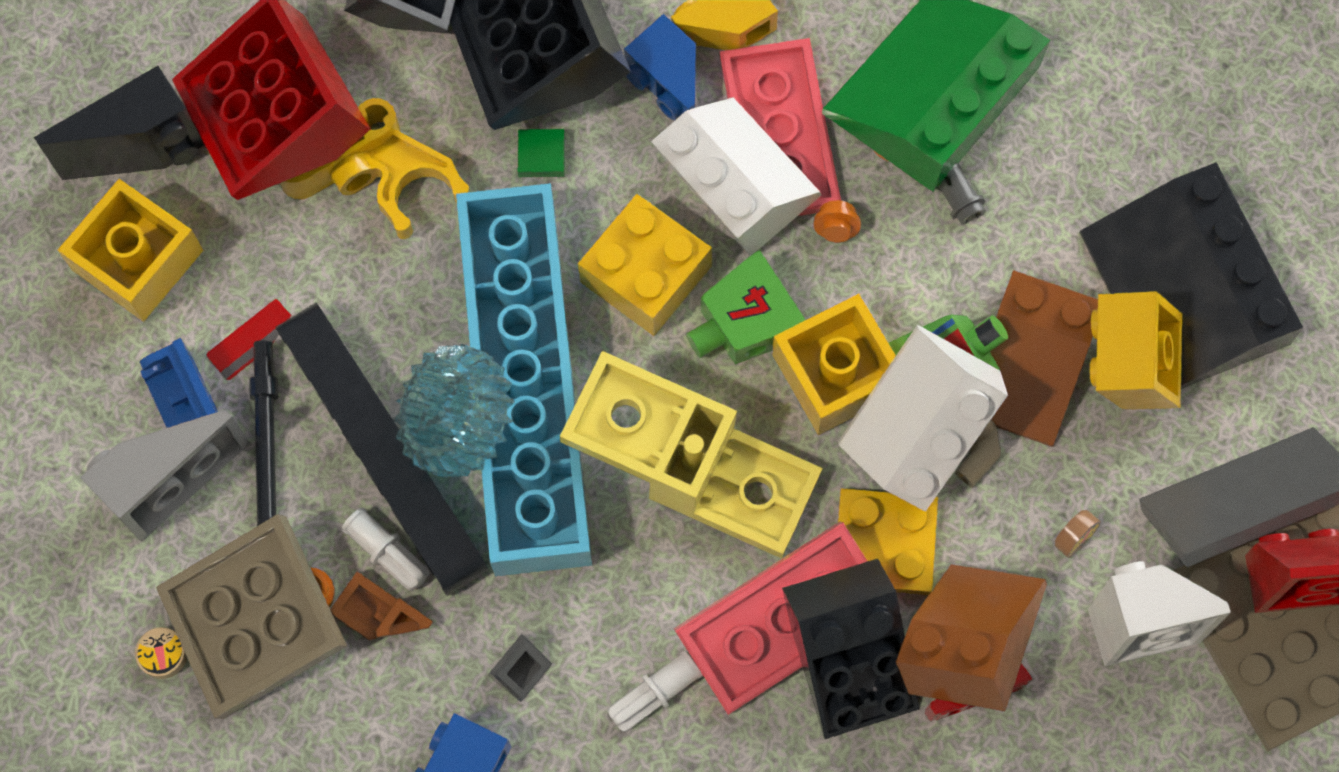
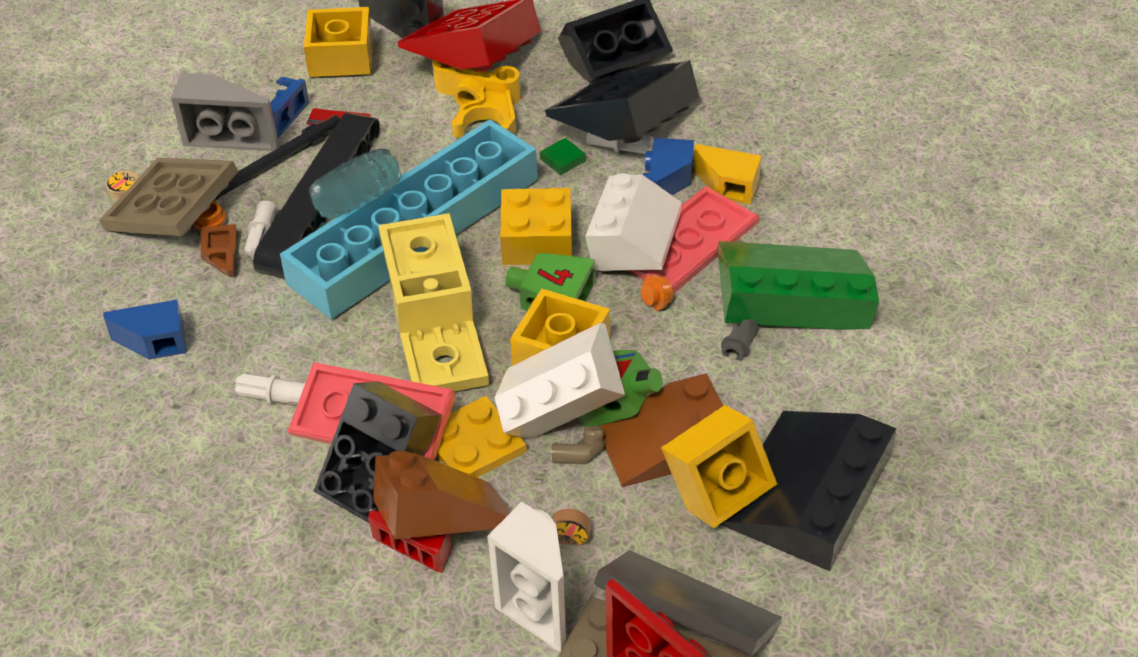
camera: 50 degrees right, 25 degrees down
dark grey slope [487,634,552,702] -> none

